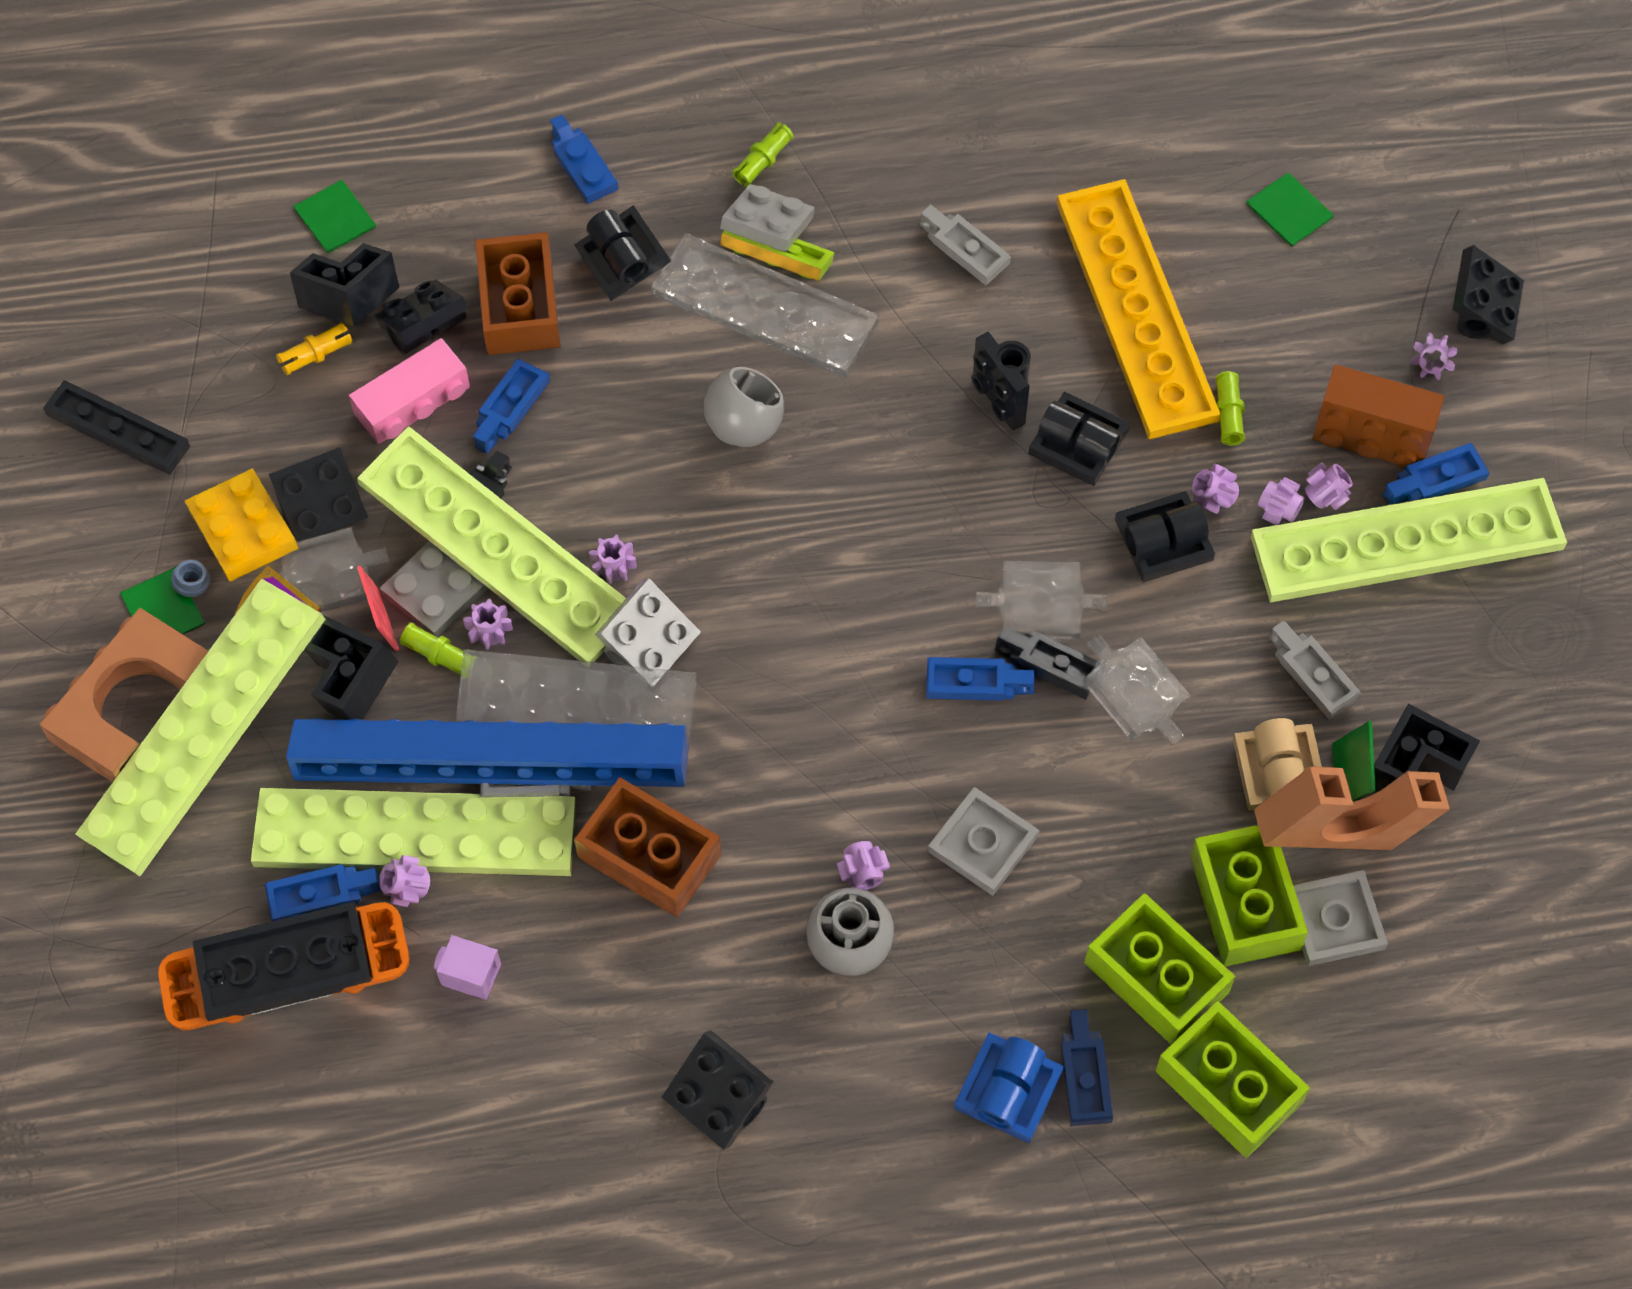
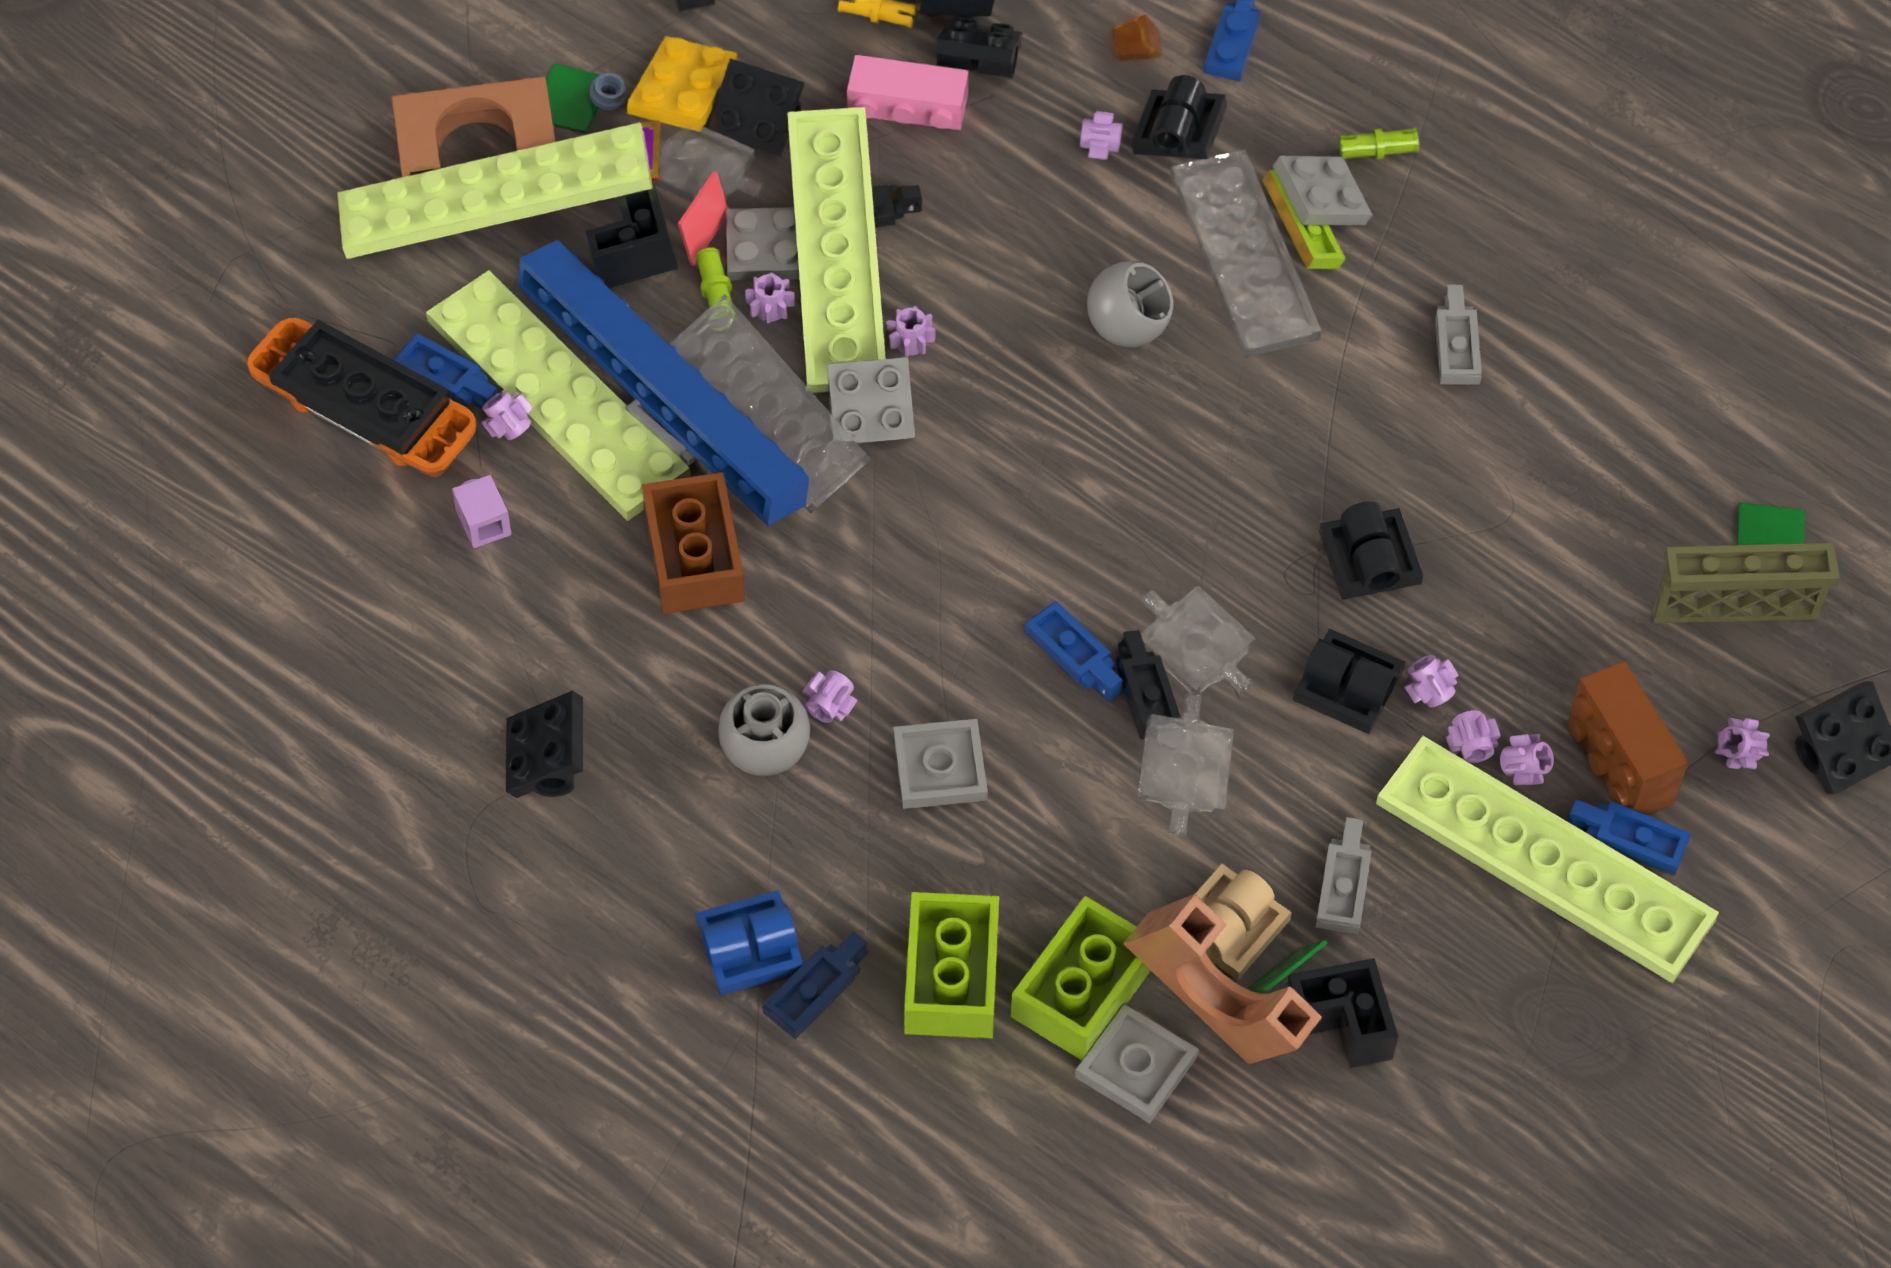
camera: 45 degrees right, 5 degrees down
blue hinge [473,358,550,454] -> none
dark orange brick [475,232,561,355] -> none
black plate [971,331,1031,431] -> none
yellow plate [1056,179,1221,440] -> none
lime brick [1155,1001,1310,1159] -> none
lime pin [1215,371,1245,446] -> none
none -> lavender gear [1080,111,1123,160]
none -> clear orange slope [1112,14,1162,61]
none -> olive fence [1652,543,1840,623]

